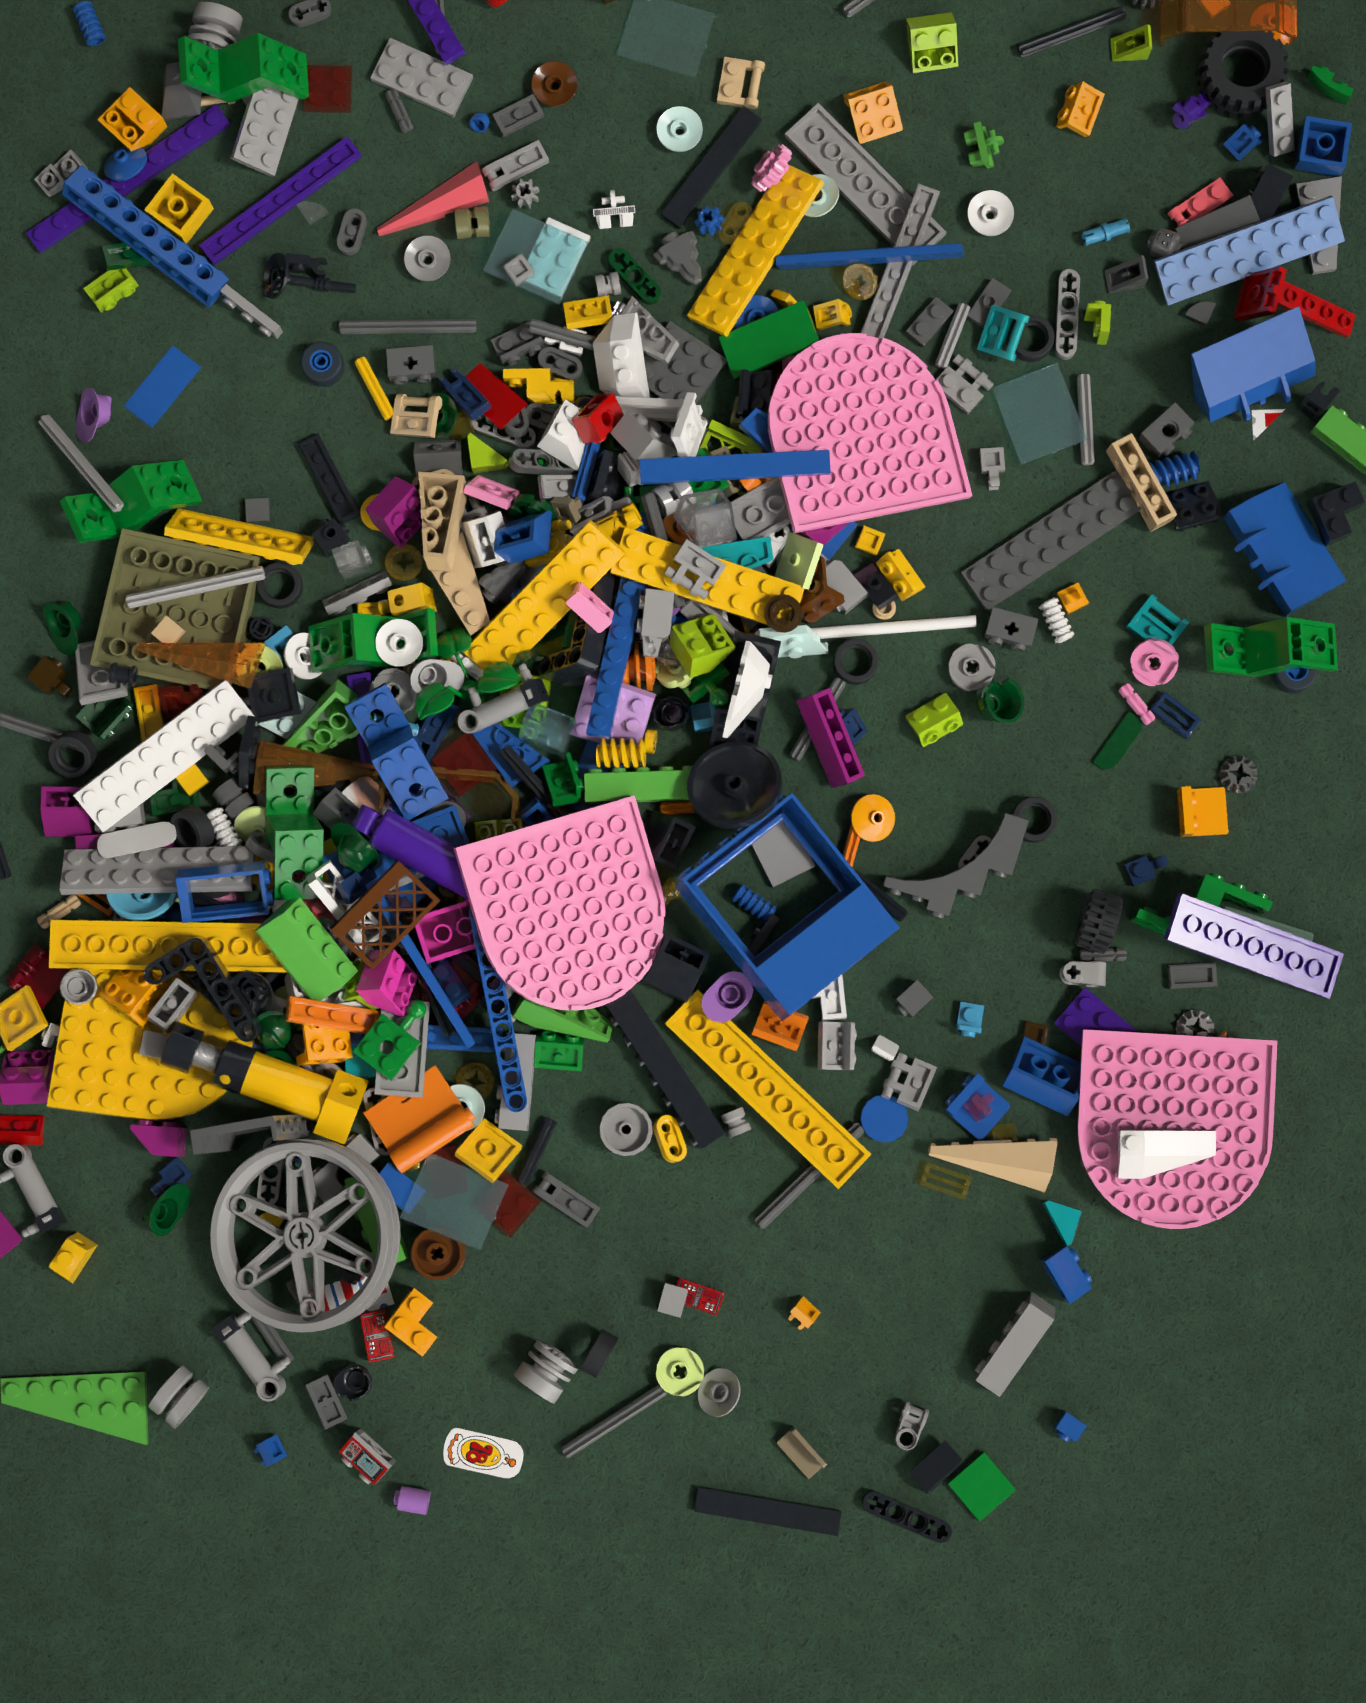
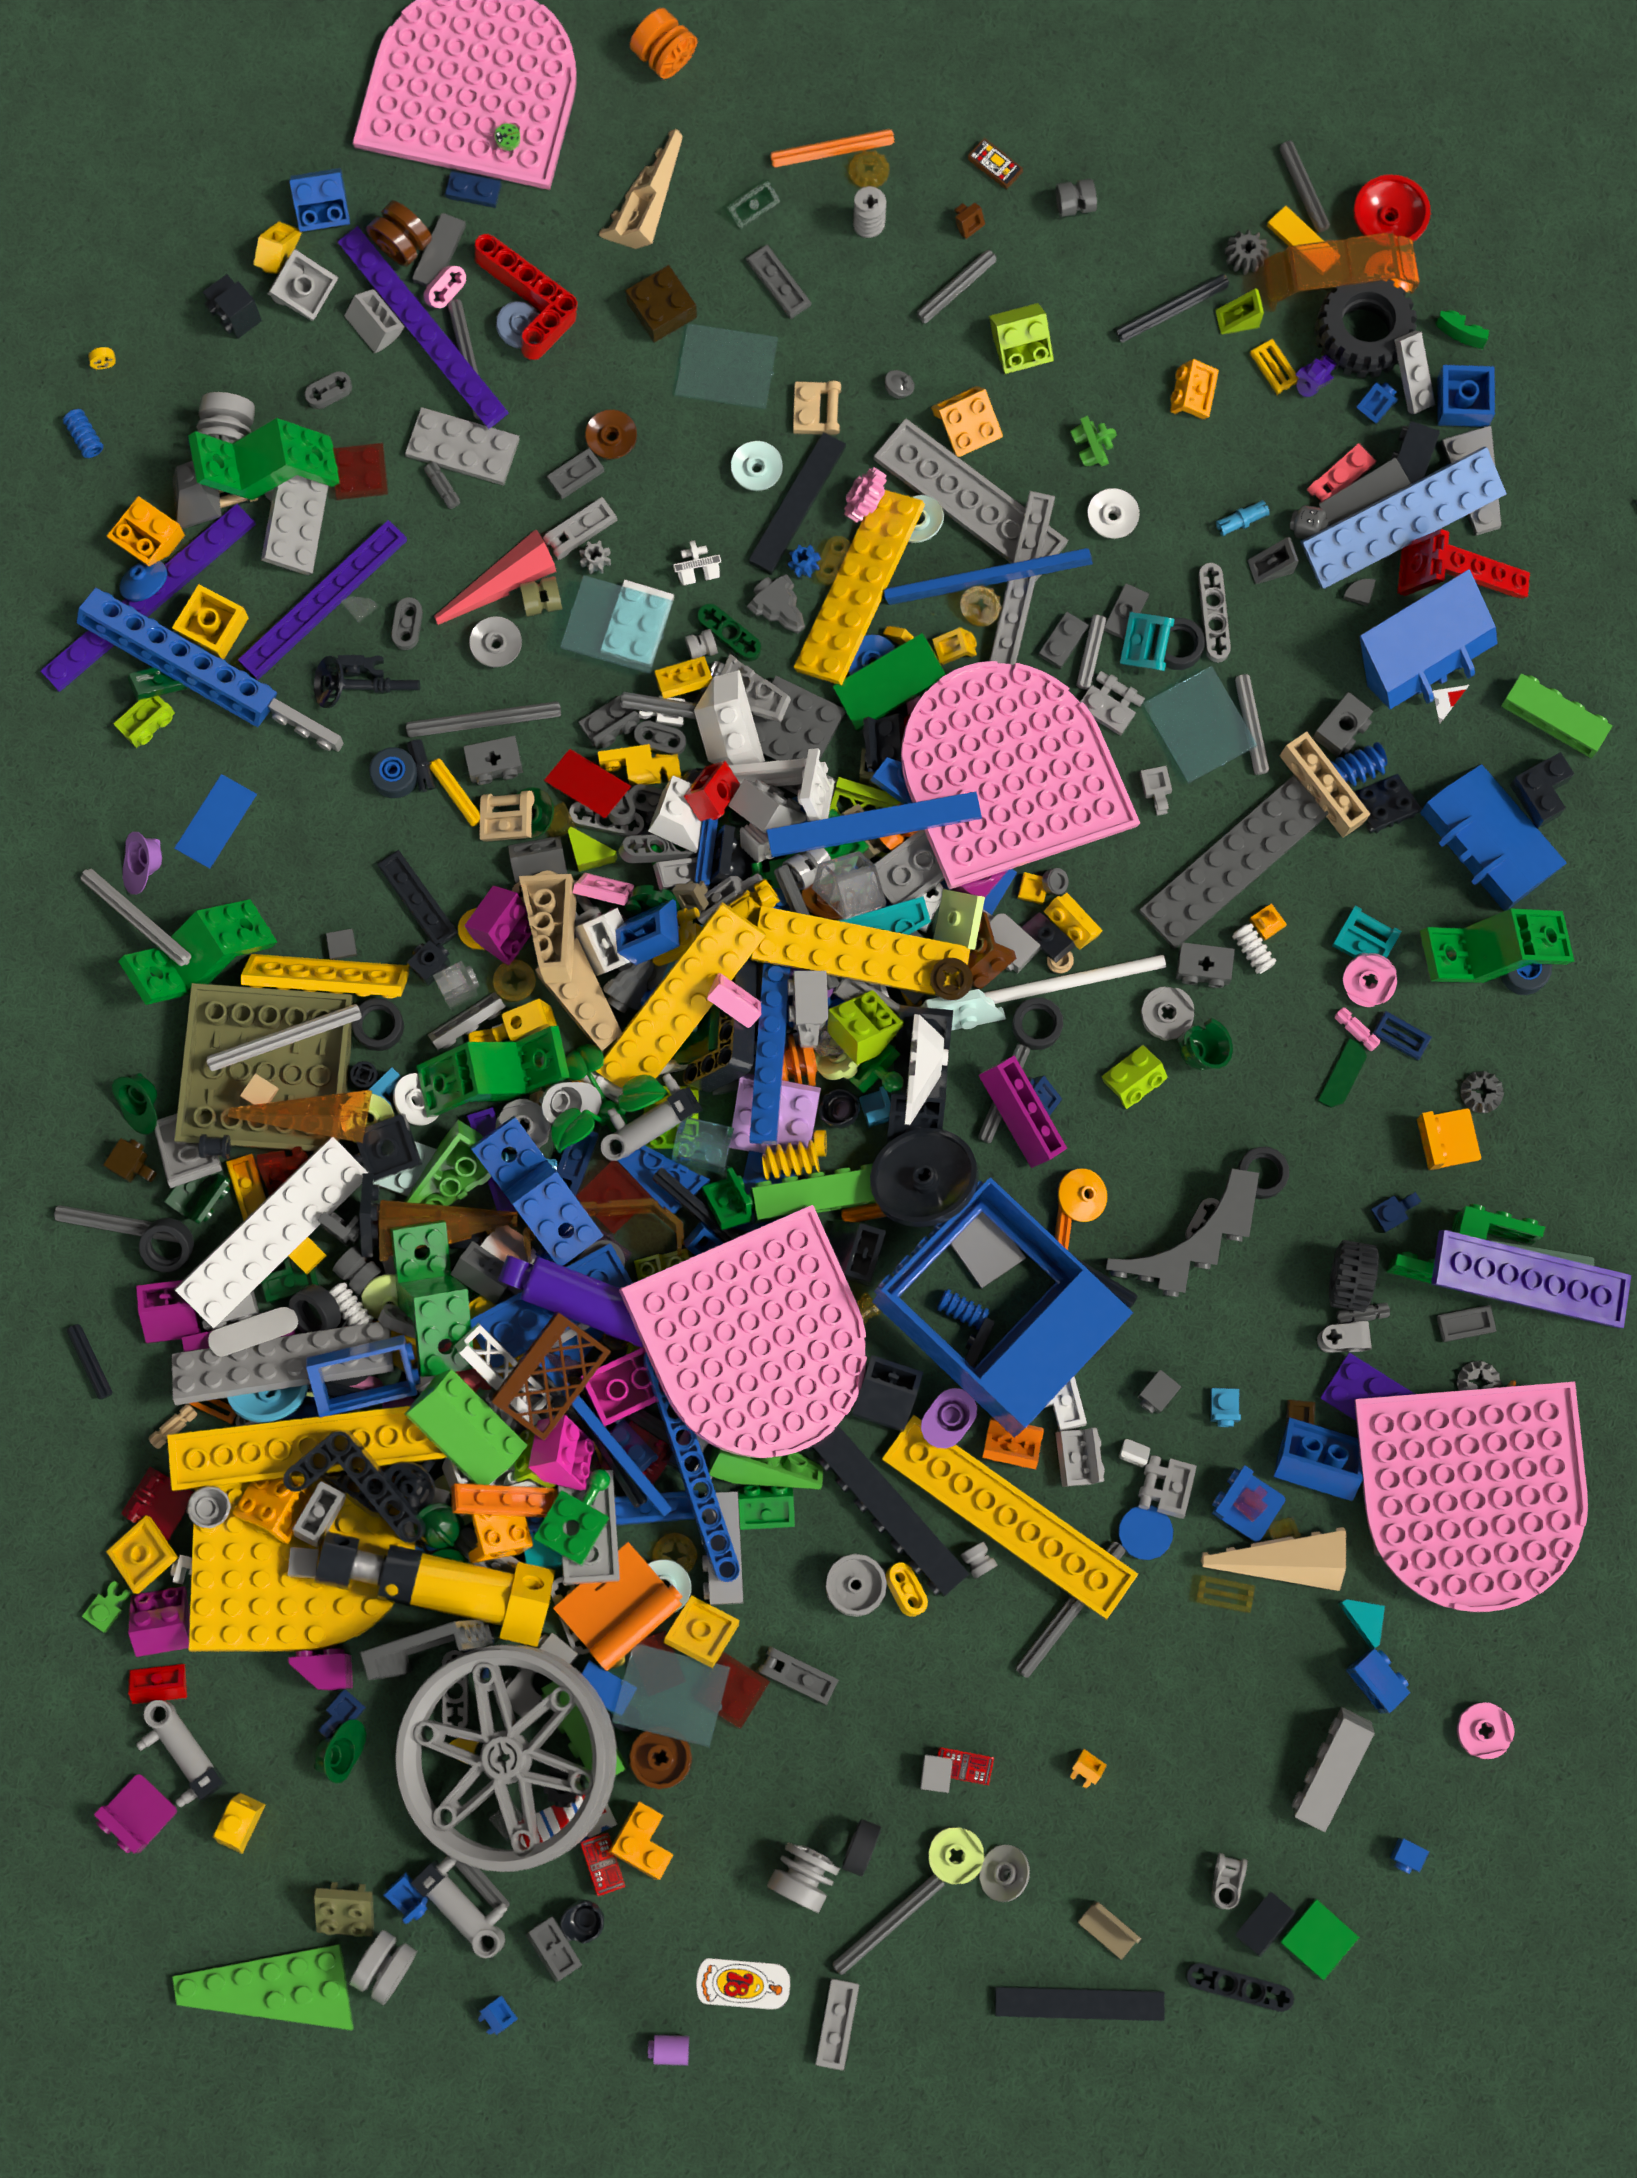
camera: 15 degrees left, 5 degrees down
light grey slope [34,150,88,197] -> none
dark green piece [331,822,379,873] -> none
dark blue plate [335,868,377,904] -> none
slope [339,1429,396,1485] -> none
white dish [376,619,423,667] -> none
dark blue hinge [438,368,491,421] -> none
blue hinge [469,112,490,133] -> none
light grey tile [503,253,535,287] -> none
clear green tile [512,647,539,675] -> none
black axle [516,1117,557,1185] -> none
light grey plate [664,539,727,600] -> none
lime bracket [1084,301,1111,345] -> none
white wedge [1118,1130,1216,1179] -> none
black hinge [1297,382,1340,422] -> none
none -> olive plate [314,1882,374,1937]
none -> blue bracket [384,1873,428,1924]
none -> black axle [407,739,436,793]
none -> light grey plate [816,1979,859,2070]
none -> dark grey hat [885,370,914,399]
none -> dark grey tile [1042,868,1069,895]
none -> yellow tile [1250,339,1299,395]
none -> bright pink plate [1457,1703,1514,1759]

